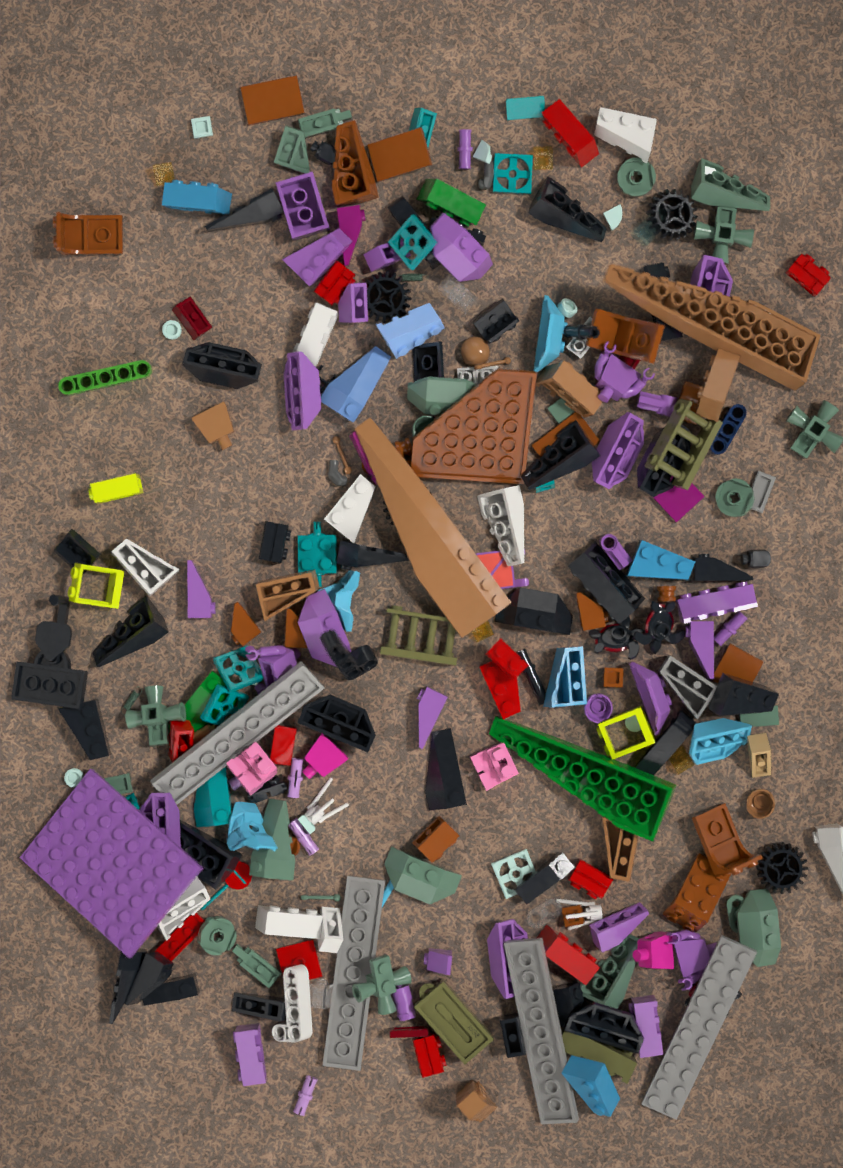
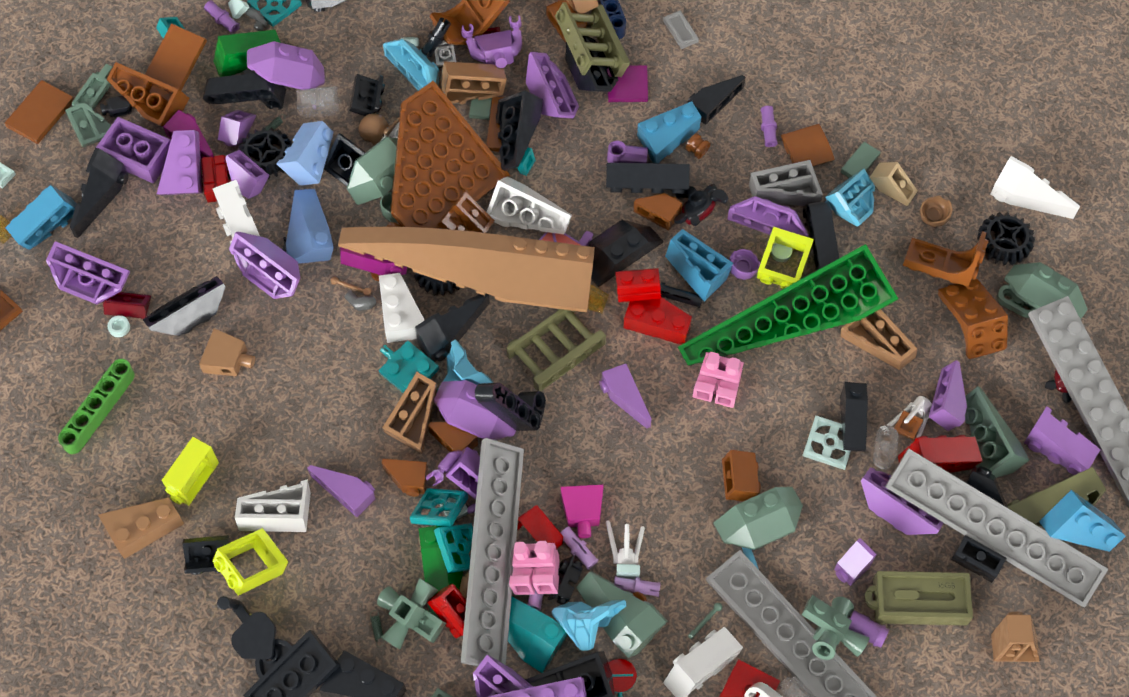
camera: 50 degrees left, 25 degrees down
black wedge [92,596,169,667] -> none
black brick [259,521,292,563] -> none
black wedge [297,694,376,753] -> none
white slope [317,907,343,953] -> none
teal piece [388,215,438,270] -> none
dark red tile [390,1026,428,1038] -> none
red brick [412,1032,447,1078] -> none
black wedge [425,728,467,811] -> none
black wedge [564,1002,644,1054] -> none
red brick [568,858,613,899] -> none
dark orange plate [603,667,624,687] -> none
dark pink torso [633,931,674,969] -> none
black animal [634,601,685,654] -> none
medium lavender piece [637,391,677,417] -> none
medium lavender torso [667,930,717,990] -> none
clear yellow slope [669,746,694,775] -> none
medium lavender wedge [676,581,758,623] -> none
medium lavender slope [685,621,714,681] -> none
black wedge [708,673,779,716] -> none
sand green plate [715,478,755,517] -> none
black arm [740,550,771,568] -> none
none -> medium lavender wedge [46,241,130,305]
none -> medium nougat wedge [98,497,184,559]
none -> dark orange slope [437,192,495,233]

